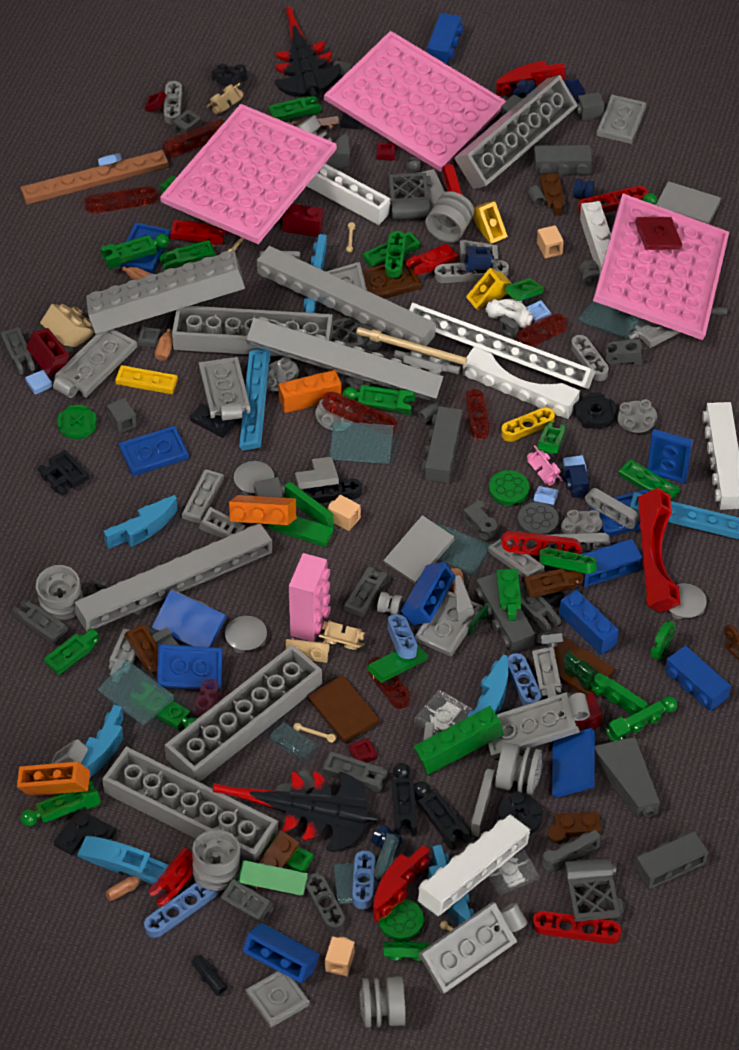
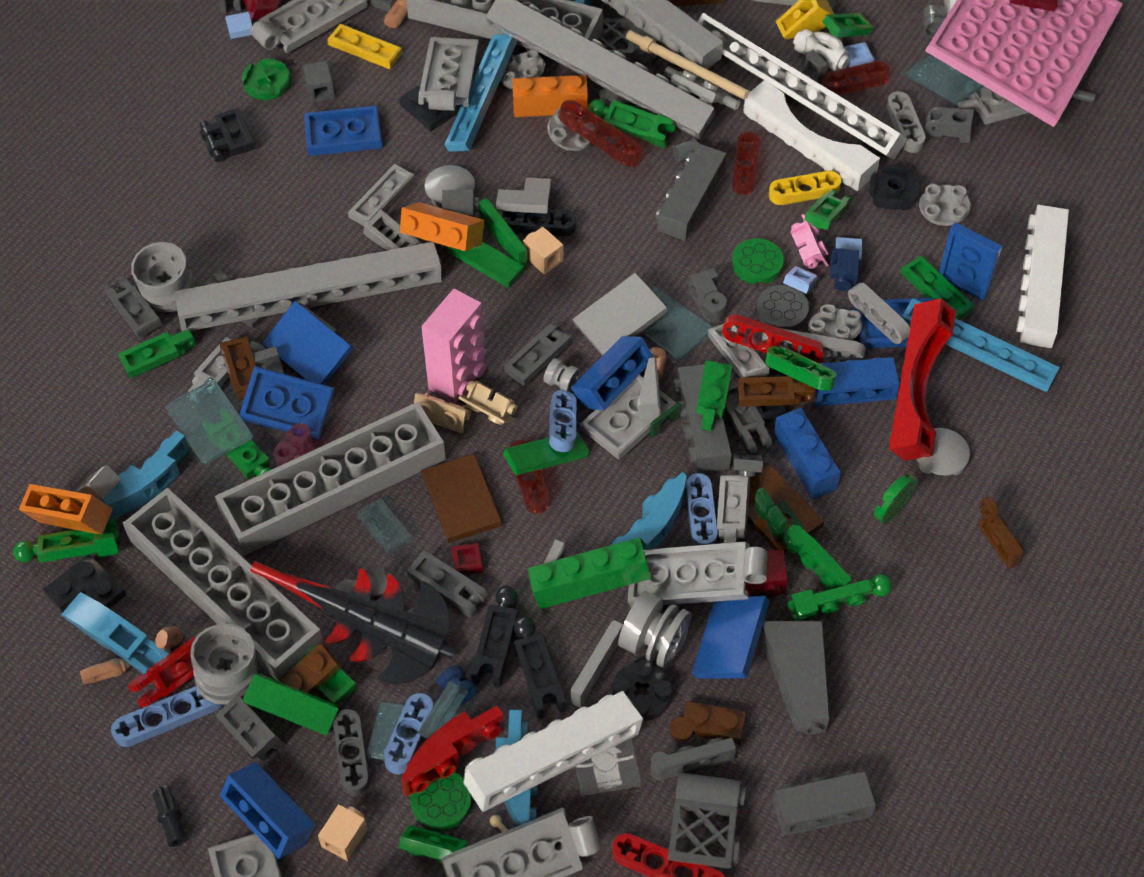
camera: 15 degrees right, 5 degrees up
dark azure slope [103,495,177,549] -> none
light grey dish [225,616,267,653] -> none
tan hinge [293,723,336,743] -> none
clear light blue piece [330,421,393,464] -> none
clear tile [414,690,473,735] -> none
blue brick [665,645,731,711] -> none
none -> nougat piece [155,626,183,650]

